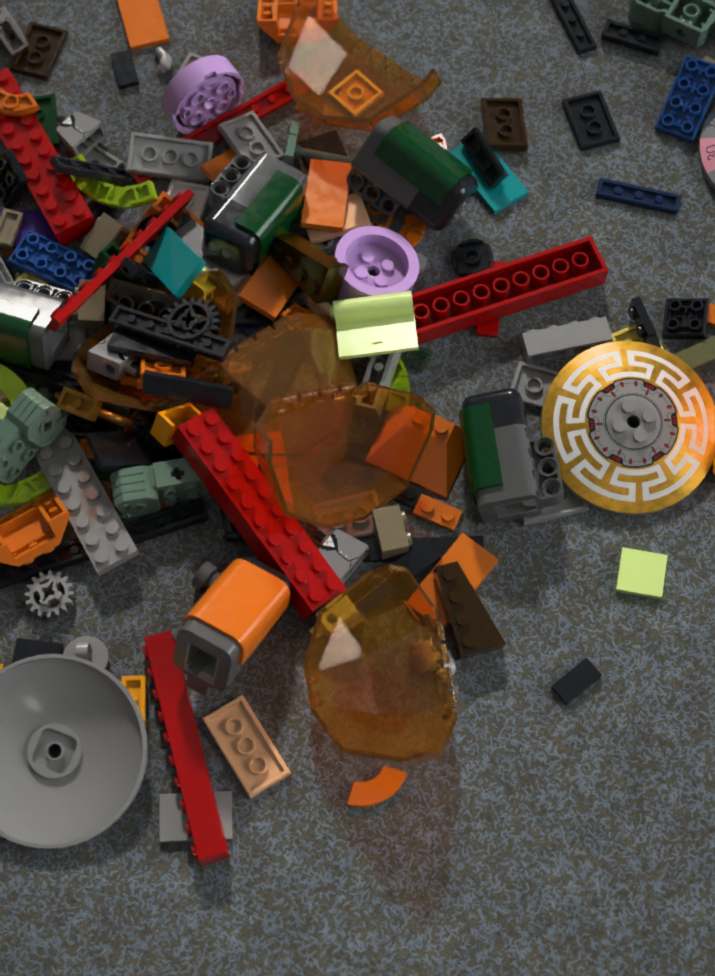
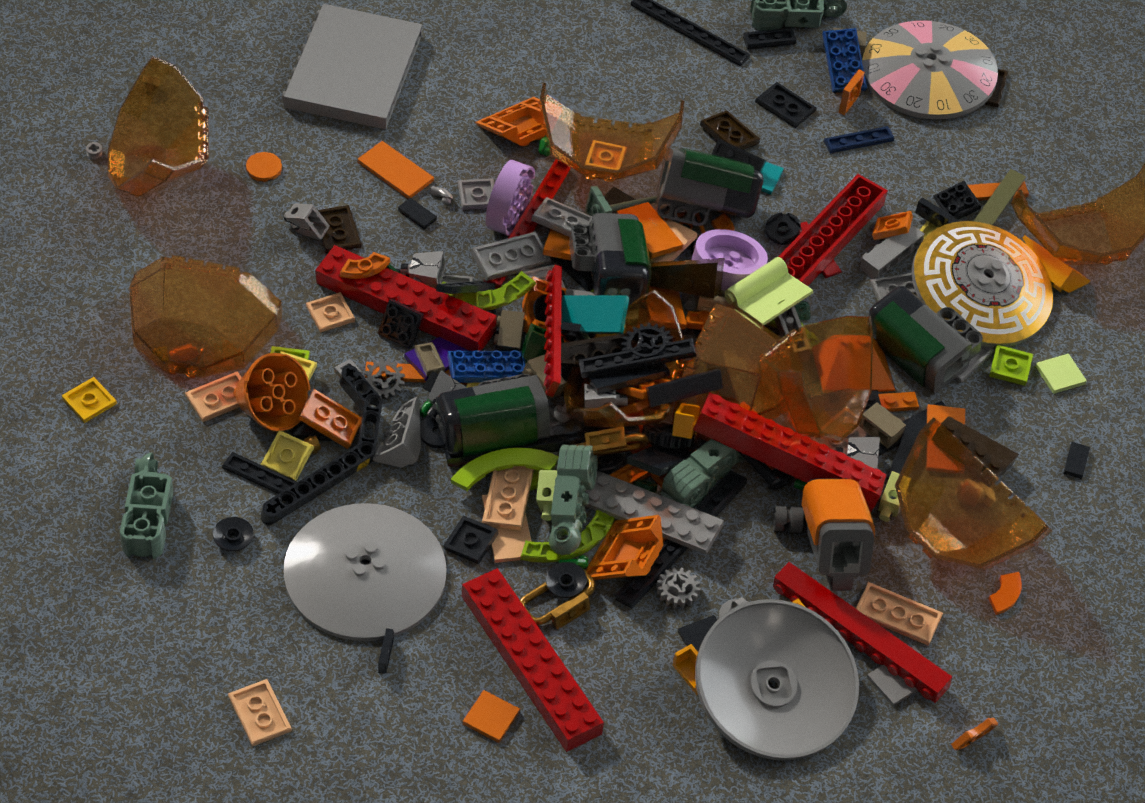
camera: 40 degrees left, 15 degrees down
none -> orange tile [838,70,865,116]
none -> orange tile [872,211,913,240]
none -> orange tile [951,718,998,750]
none -> lime plate [989,345,1033,386]

